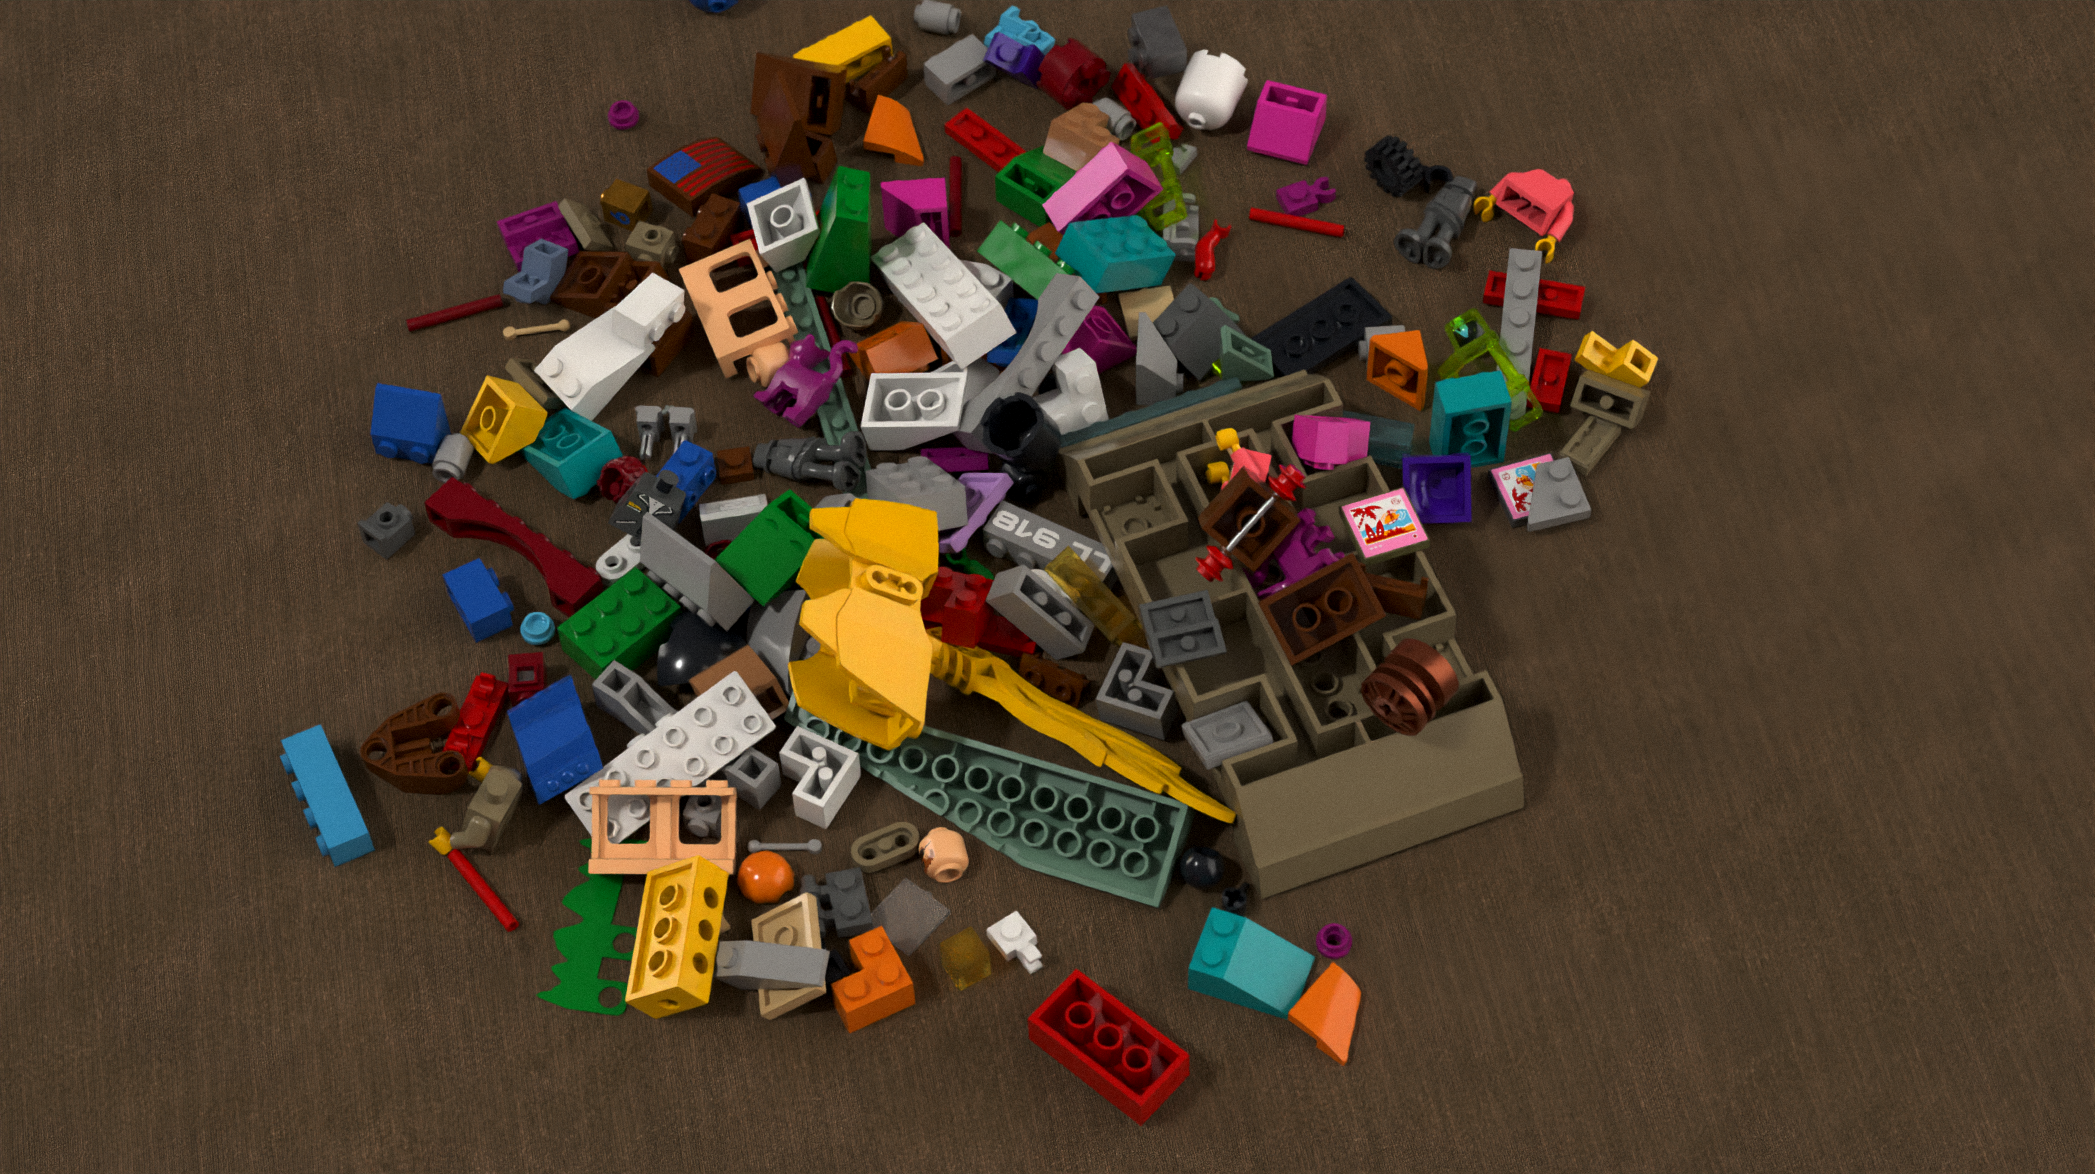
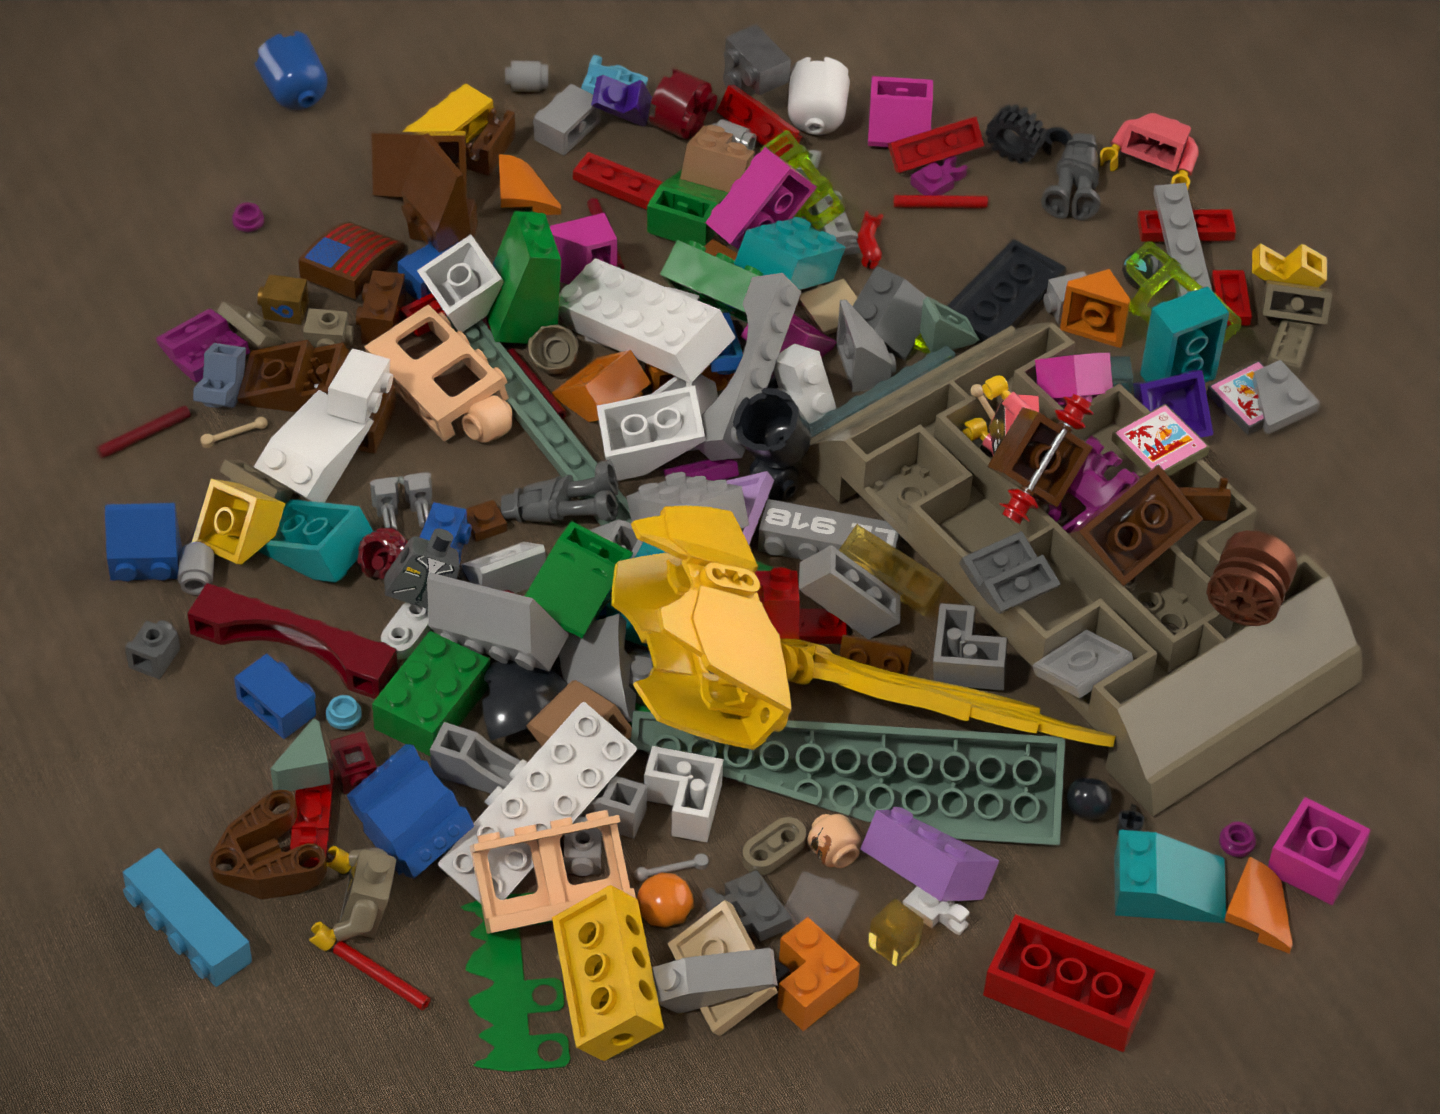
camera: 20 degrees left, 5 degrees down
magenta animal [753,334,858,428] -> none
none -> sand green slope [270,718,331,791]
none -> medium lavender wedge [860,807,999,902]
none -> red plate [887,116,985,173]
none -> dark pink brick [1268,797,1371,905]

